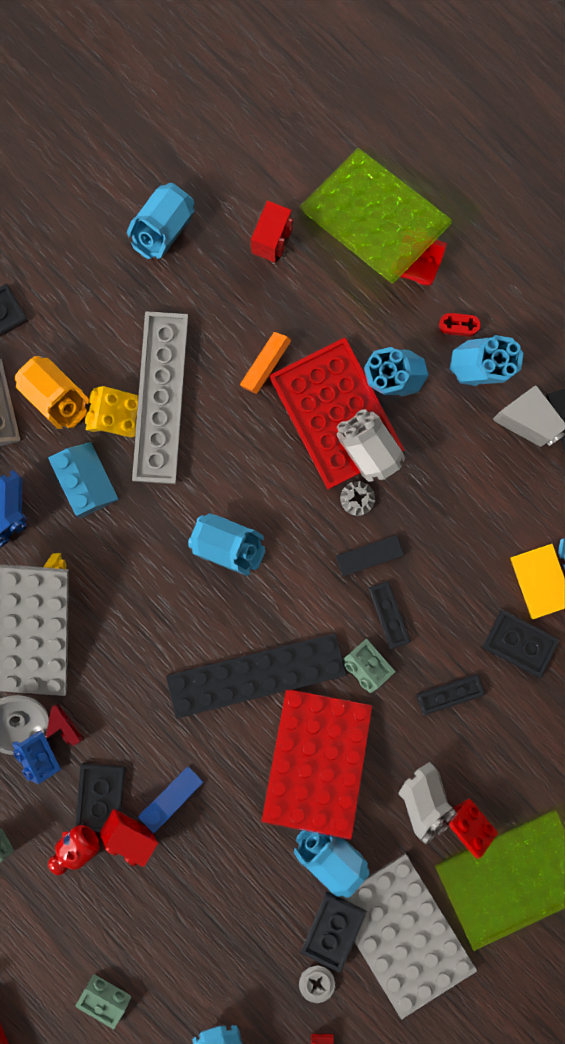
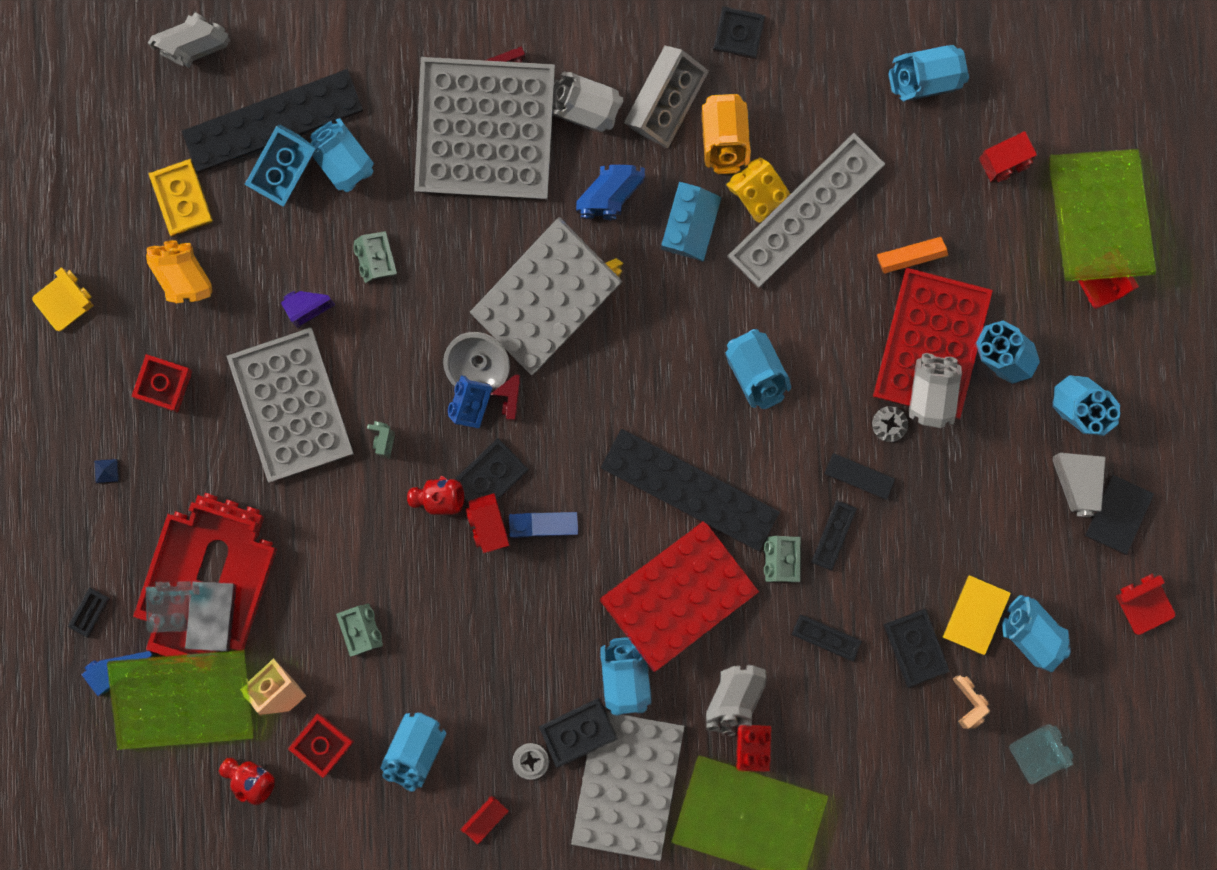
camera: 45 degrees right, 0 degrees up
red beam [439,313,481,336] -> none

